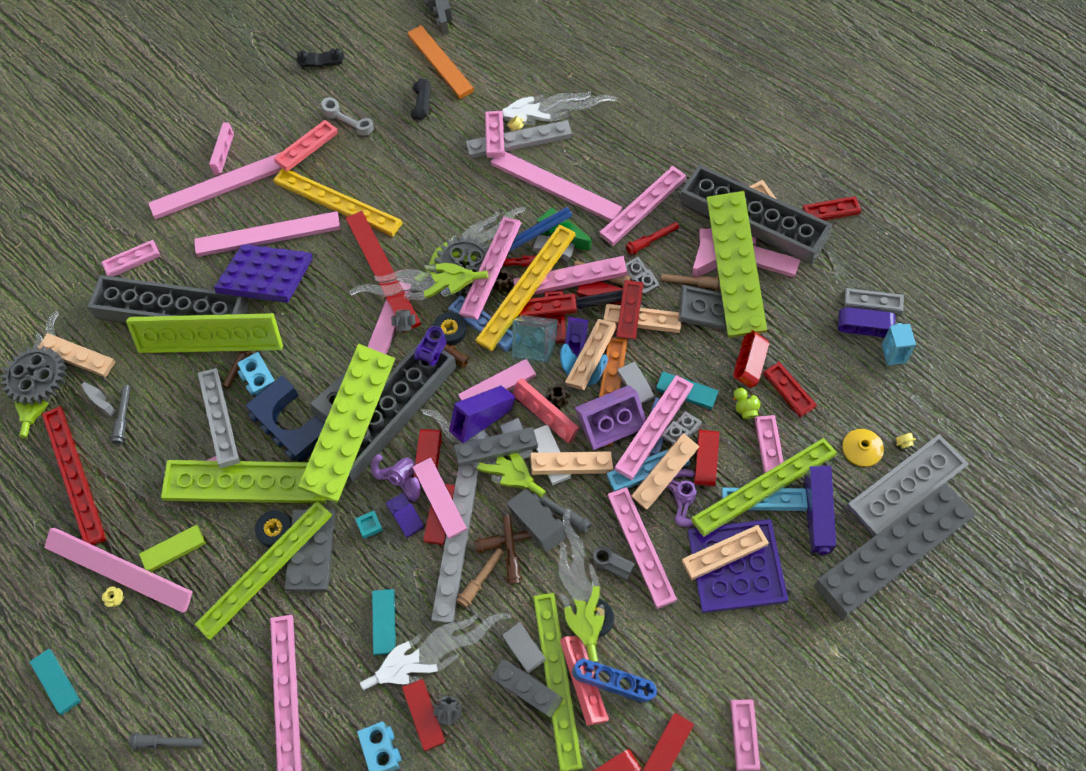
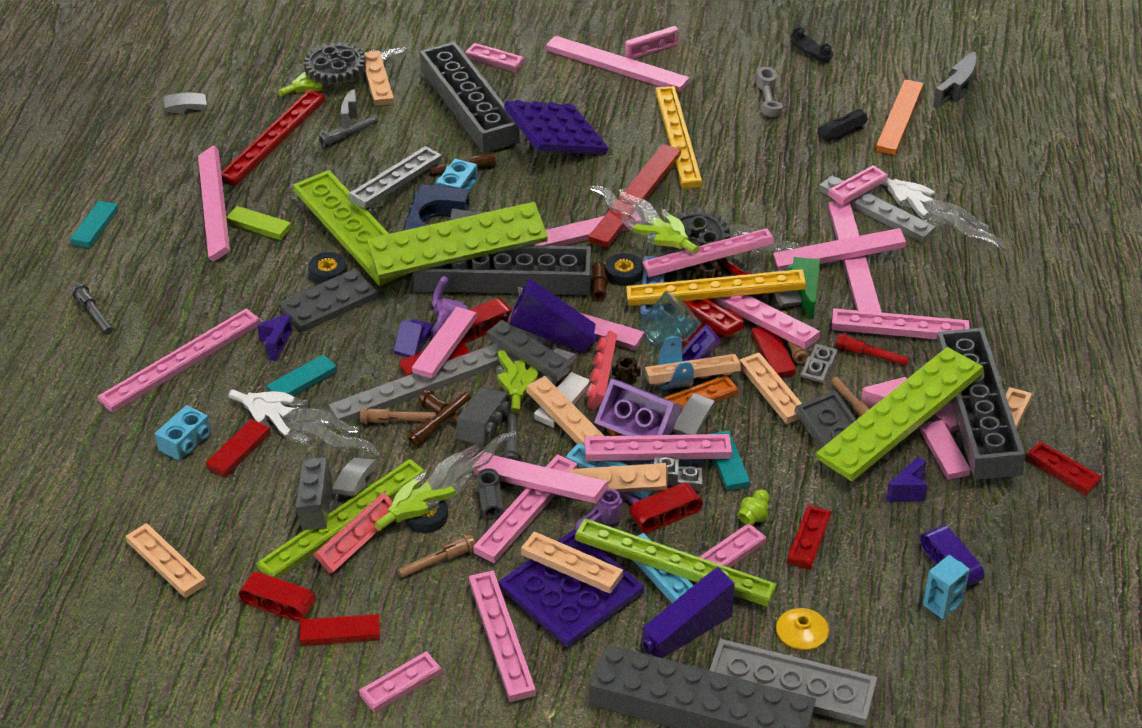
camera: 50 degrees right, 20 degrees down
light yellow plate [102,586,123,607] -> none
lime plate [126,313,283,353] -> none
bright pink tile [194,212,341,257] -> none
lime tile [195,501,333,640] -> none
coral plate [274,120,338,172] -> none
teal plate [355,511,383,539] -> none
dark grey gear [391,309,416,331] -> none
dark purple piece [414,326,446,366] -> none
dark grey gear [433,696,462,725] -> none
light yellow plate [508,115,524,131] -> none
blue axle [508,207,572,253] -> none
blue beam [572,659,657,703] -> none
black axle [576,290,623,309] -> none
red tile [616,280,644,340] -> none
red beam [733,330,769,388] -> none
light grey tile [844,288,904,315] -> none
light yellow plate [896,433,916,449] -> none
none -> dark purple slope [257,314,293,361]
none -> medium nougat pin [398,534,476,578]
none -> bright pink plate [469,570,536,702]
none -> bright pink tile [472,454,609,503]
none -> bright pink tile [773,228,906,271]
none -> dark purple slope [886,457,927,502]

